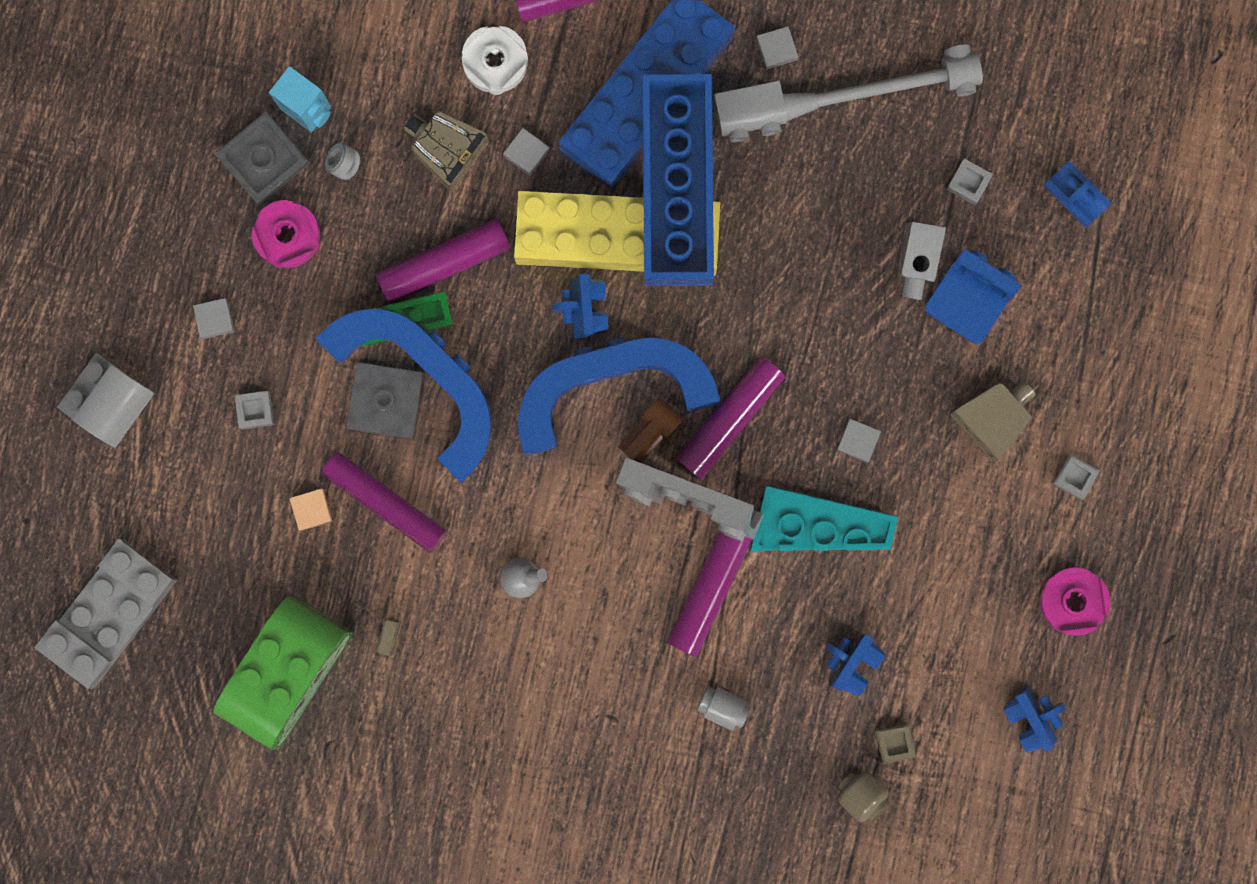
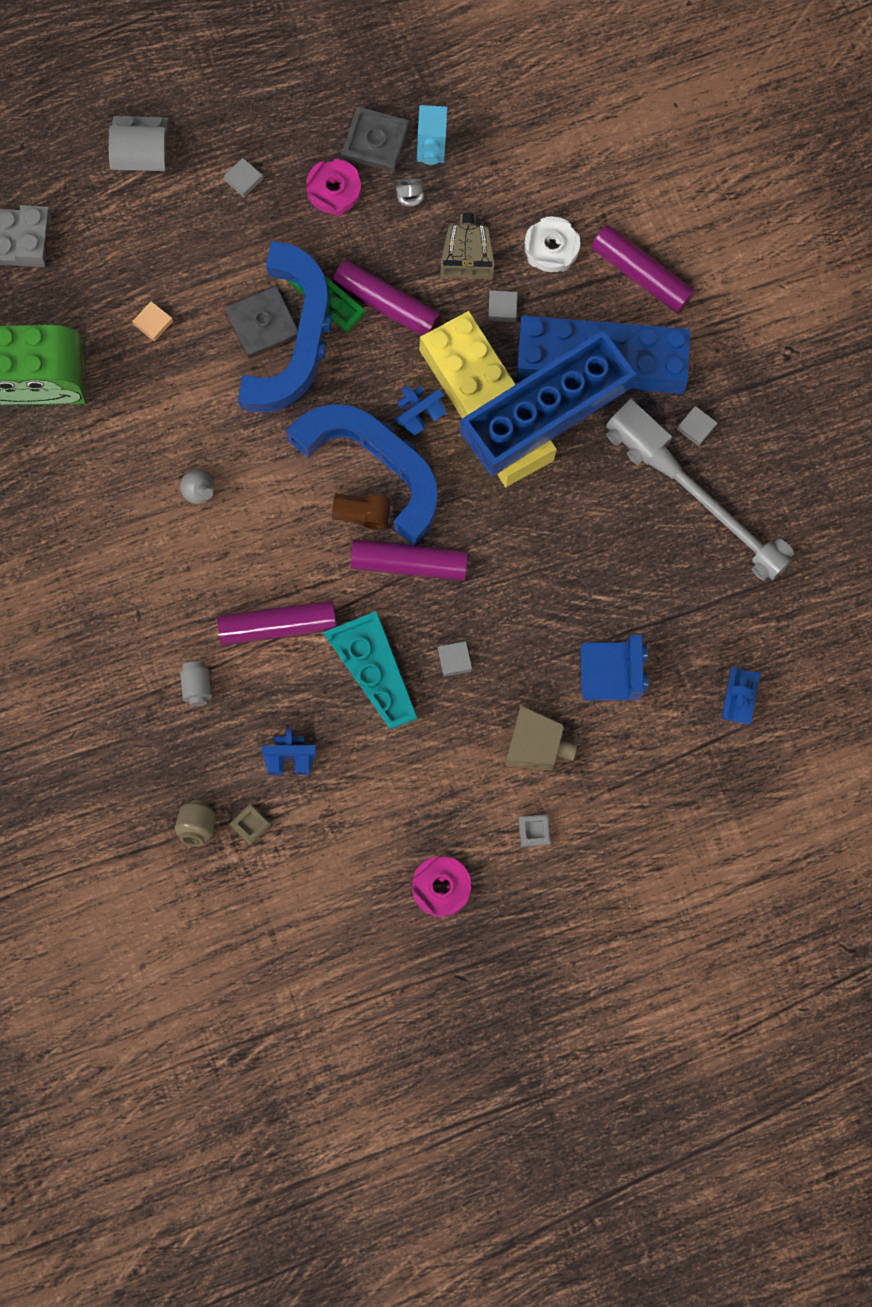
camera: 50 degrees right, 10 degrees down
light grey tile [235,391,274,430] -> none
magenta brick [322,452,447,553] -> none
dark tan tile [377,620,401,656] -> none
light grey piece [616,458,764,542] -> none
light grey torso [897,222,946,300] -> none
light grey tile [946,159,993,205] -> none
blue hips [1003,686,1066,752] -> none

